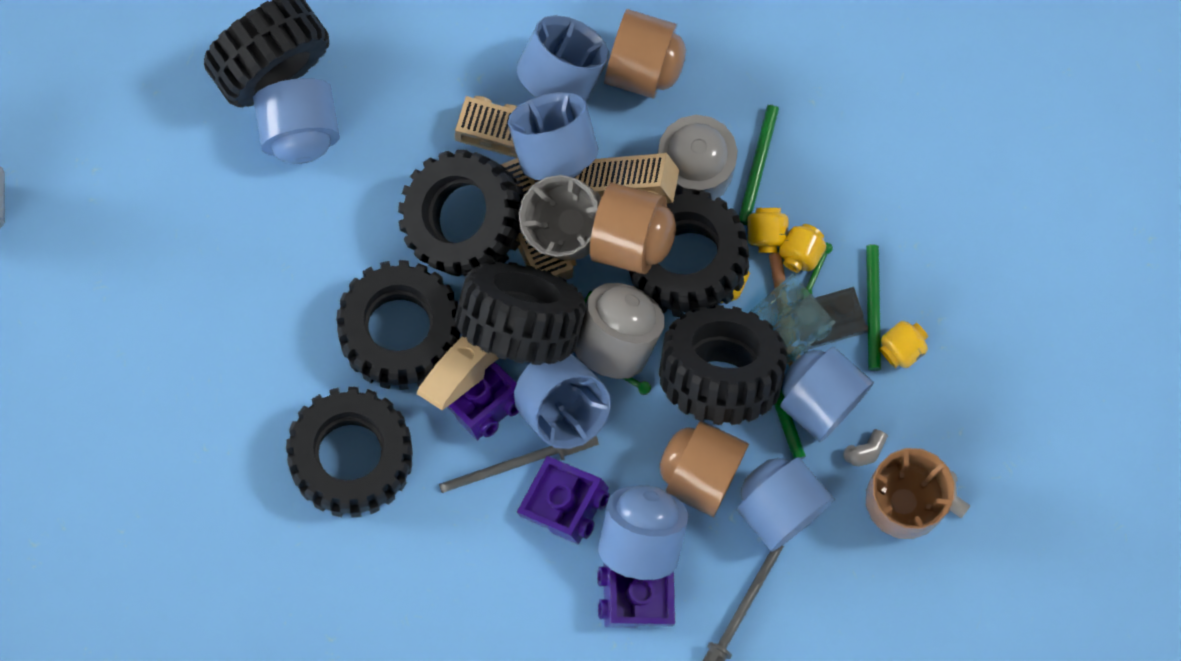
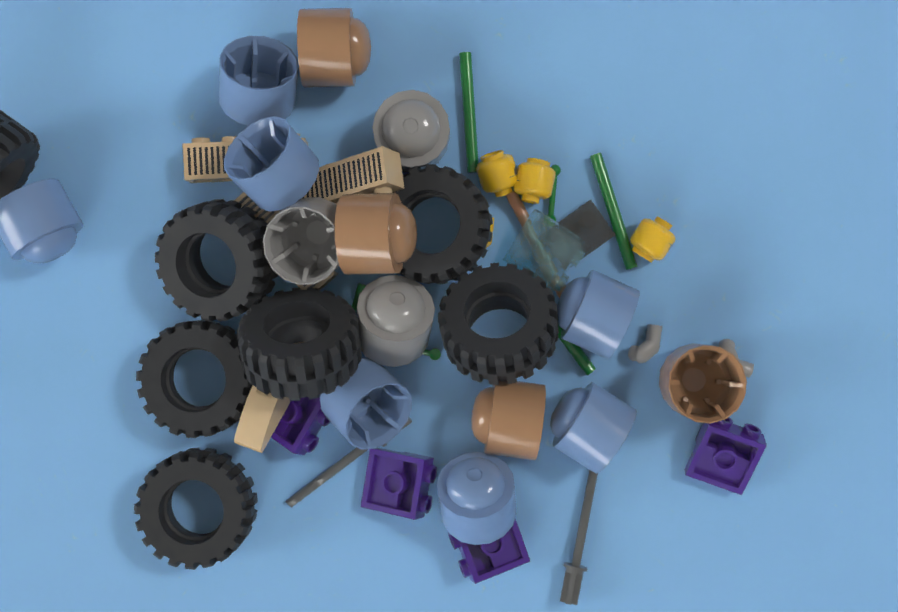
camera: 15 degrees left, 15 degrees up
none -> dark purple plate [684,417,767,495]

